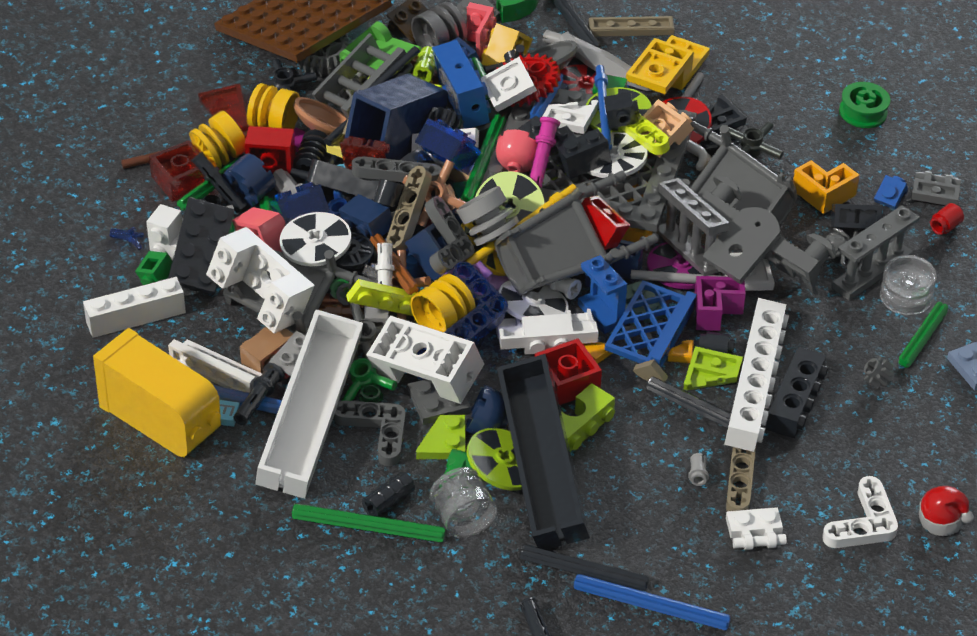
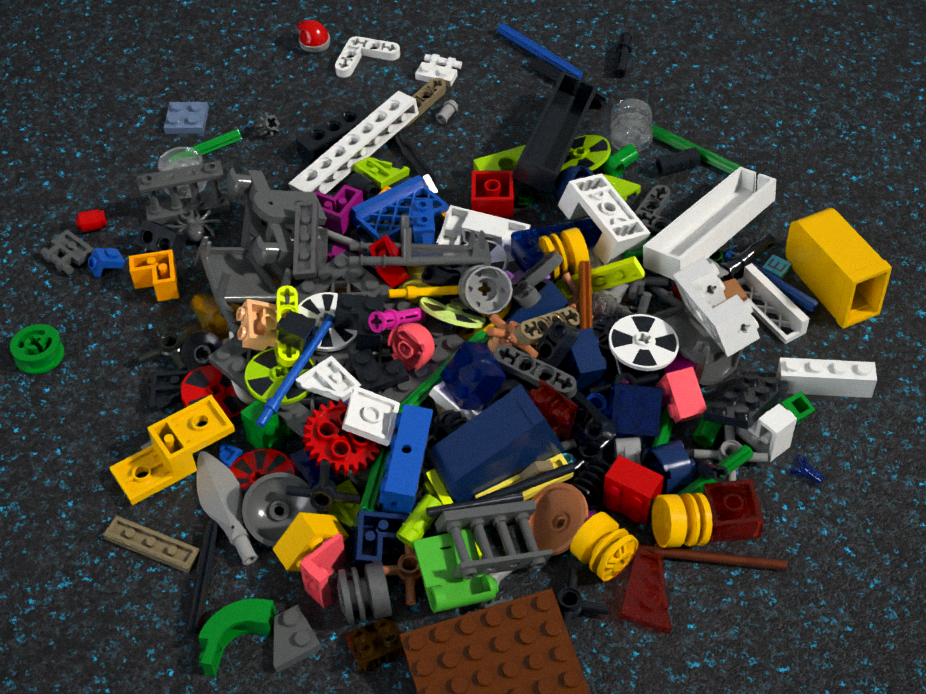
camera: 150 degrees left, 5 degrees up
white pin [375,243,395,286] -> none

